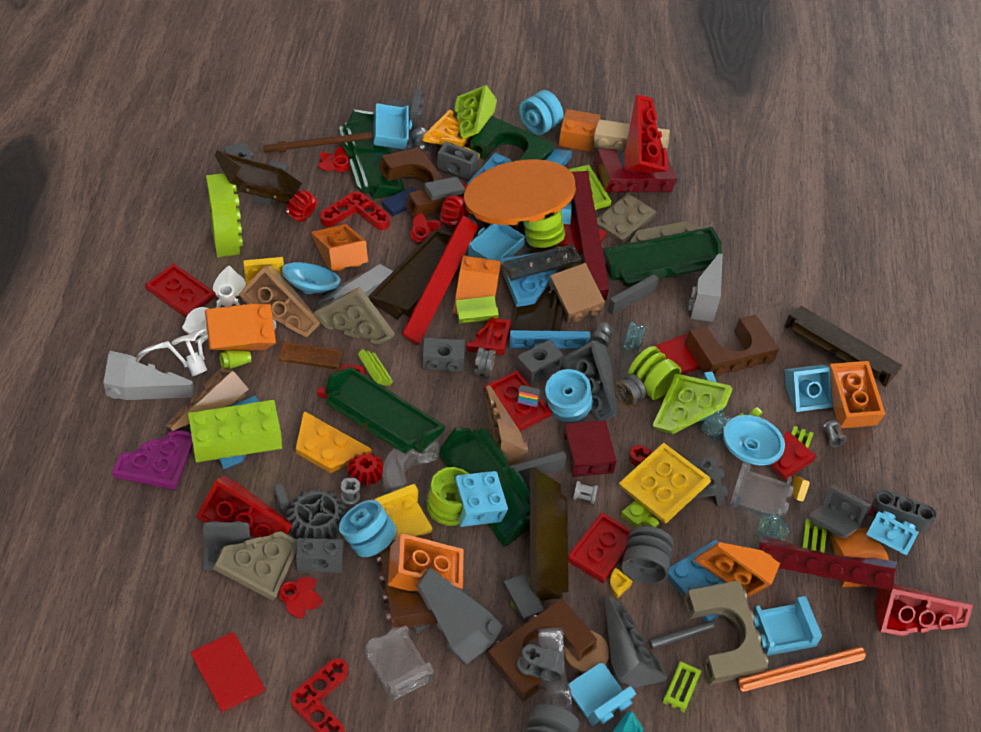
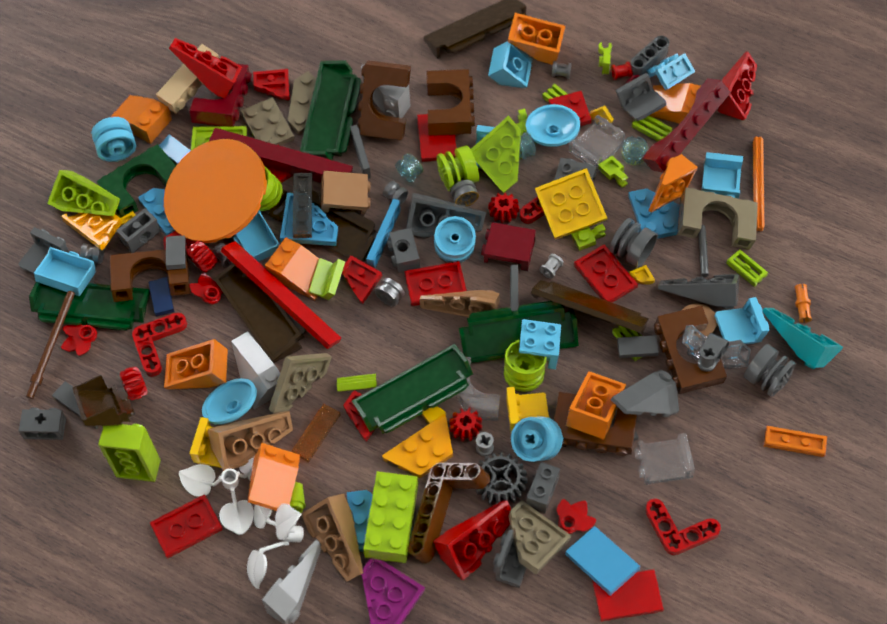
camera: 60 degrees left, 10 degrees up
dark grey tile [274,484,289,515] -> none
dark grey brick [423,338,465,372] -> none
tile [517,385,541,407] -> none
none -> red wing [253,69,290,100]
none -> reddish brown arch [357,60,411,140]
none -> reddish brown beam [408,463,490,564]
none -> yellow tile [421,406,446,424]
none -> red gear [488,192,520,224]
none -> dark azure tile [565,526,640,596]
none -> lime plate [598,43,612,74]
none -> lime plate [598,155,628,188]
none -> red bush [611,61,632,81]

